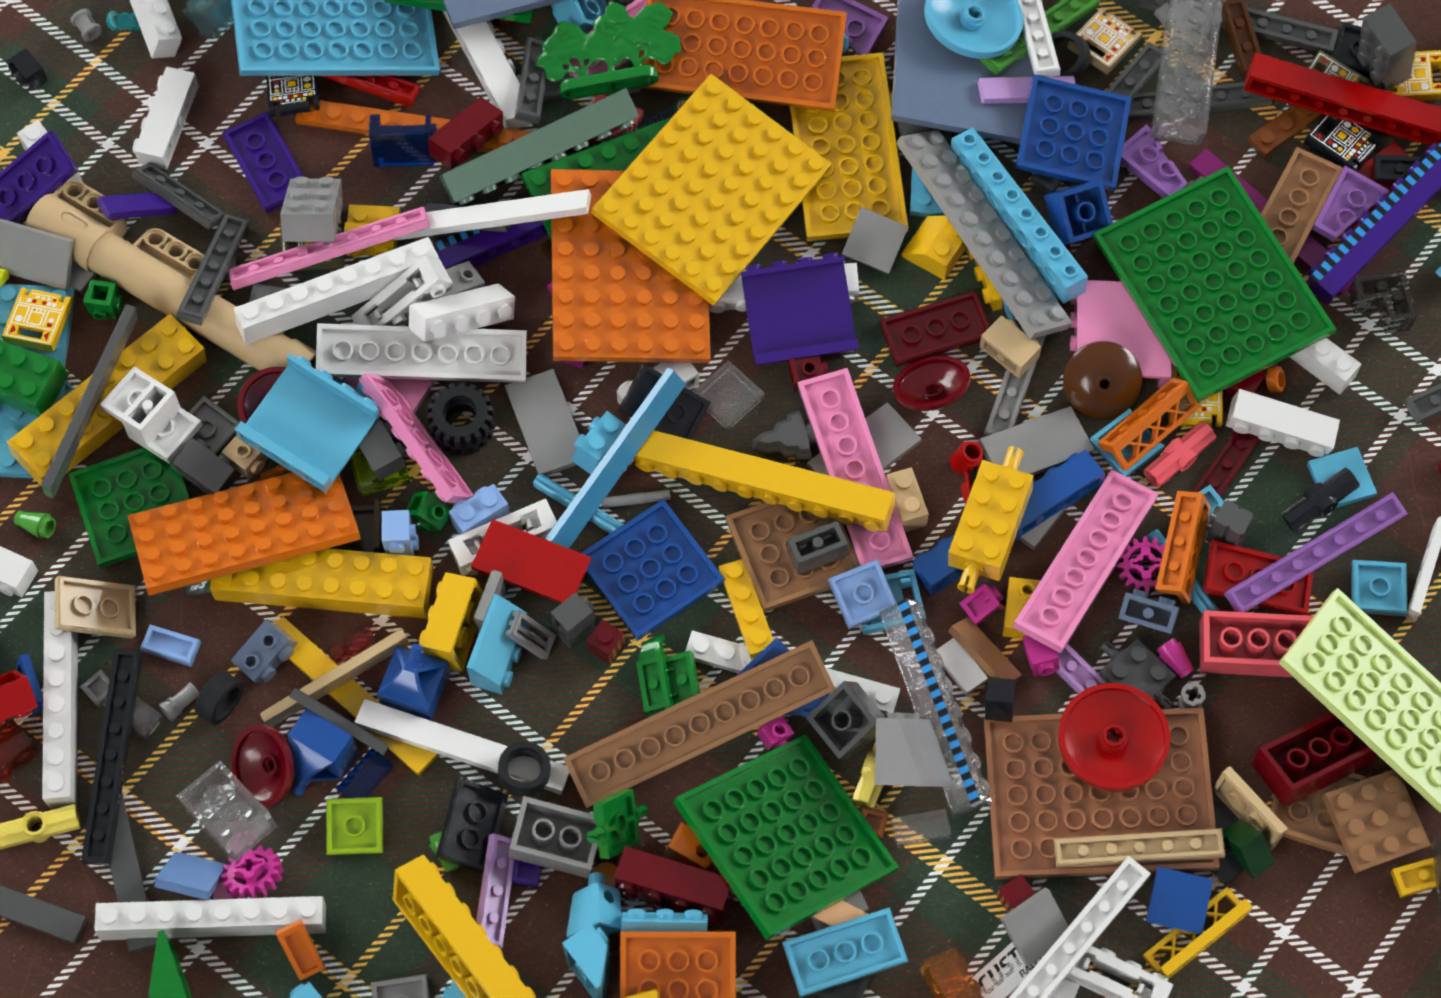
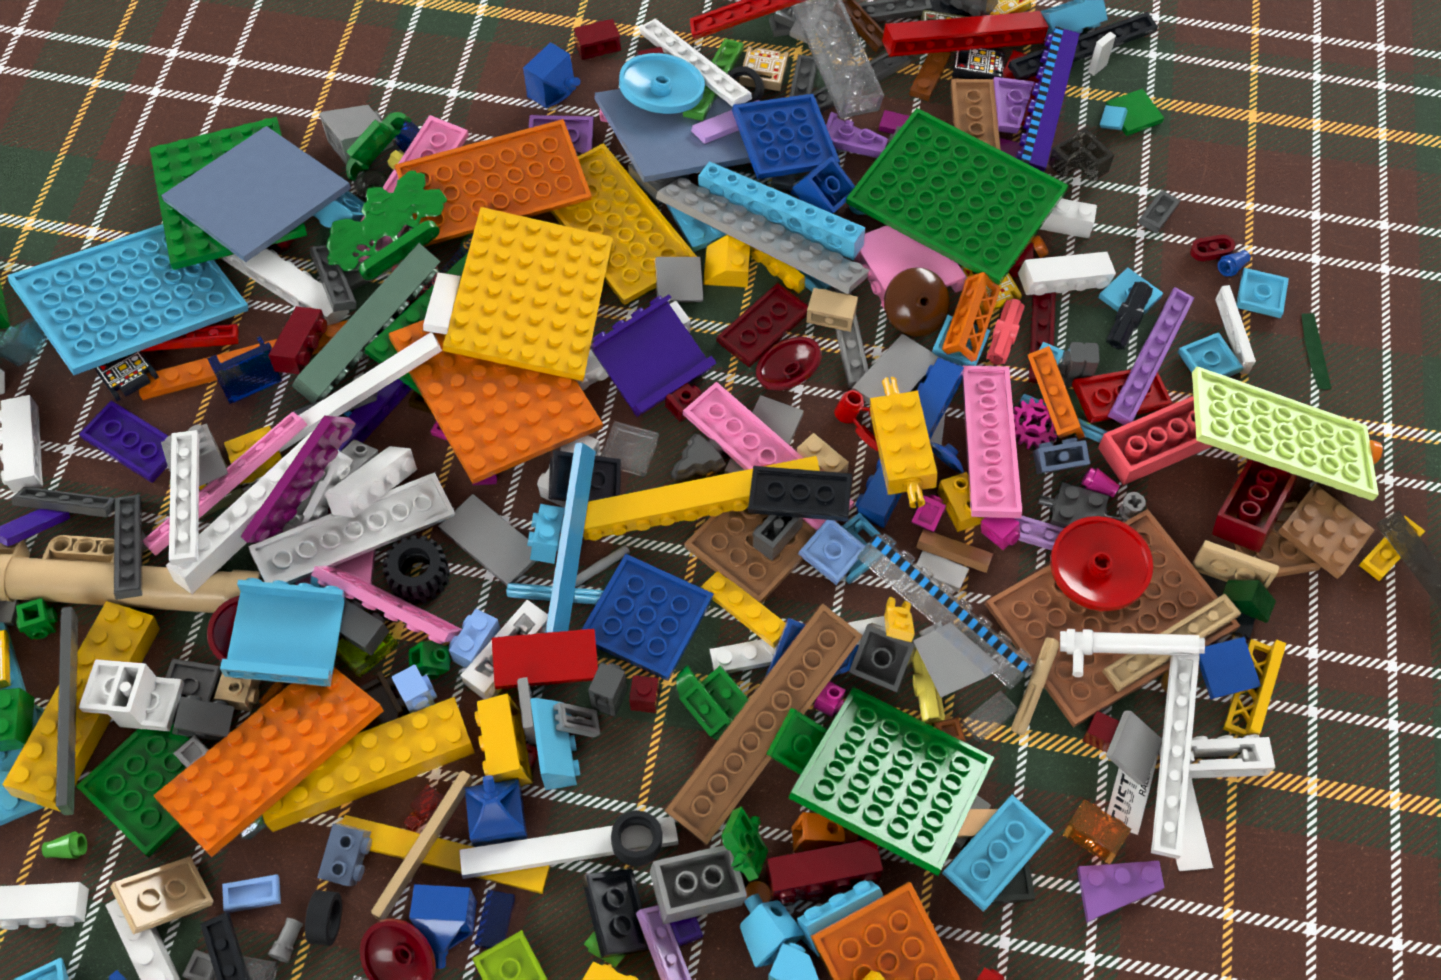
camera: 30 degrees left, 5 degrees down
dark grey tile [289,688,388,755] -> none
black brick [985,677,1016,722] -> none
none -> white plate [169,430,200,565]
none -> light grey tile [173,735,208,768]
none -> magenta plate [240,415,356,543]
none -> white tile [423,273,461,334]
none -> black tile [748,466,852,521]
none -> green tile [766,708,827,776]
none -> yellow hinge [884,597,914,642]
none -> blue dish [930,442,964,474]
none -> tan axle [1011,637,1060,735]
none -> white cylinder [1060,629,1205,677]

